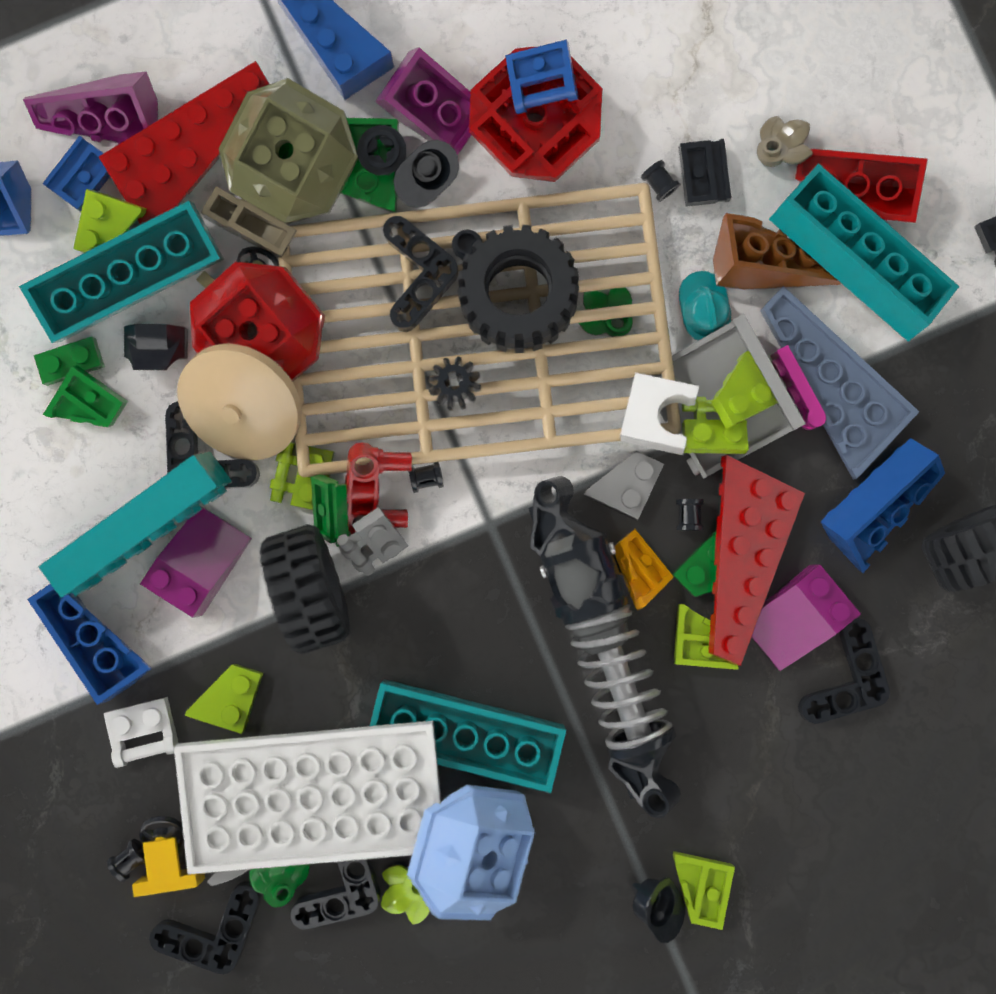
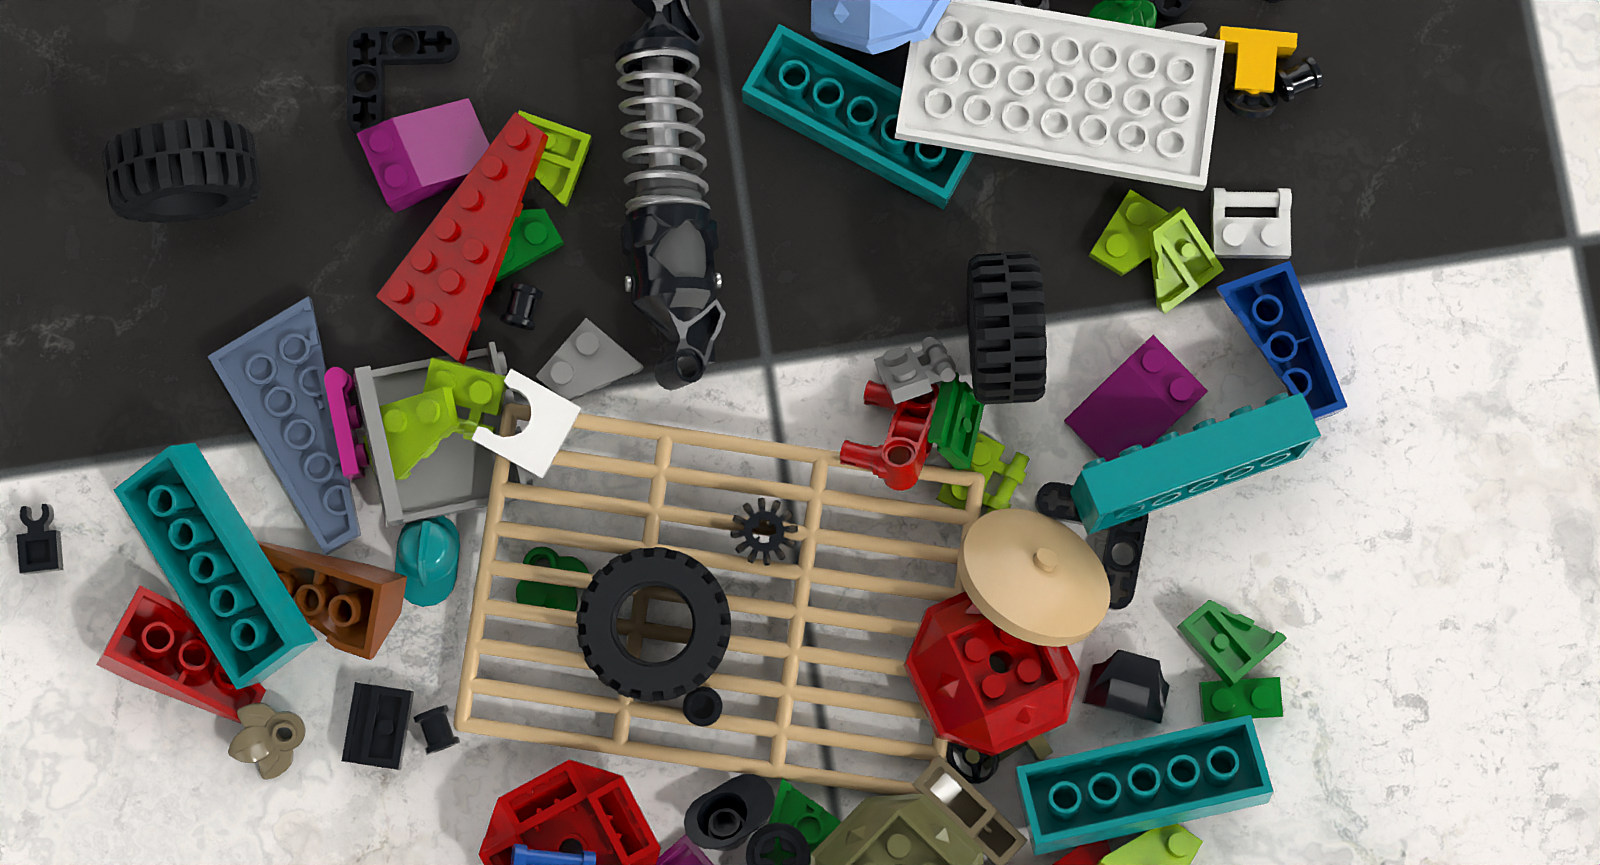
camera: 165 degrees left, 5 degrees down
black beam [383,216,459,332] -> none
black bush [409,462,444,493] -> none
light orange wing [614,529,674,610] -> none
blue wedge [821,438,945,573] -> none
none -> lime wing [1148,206,1224,314]

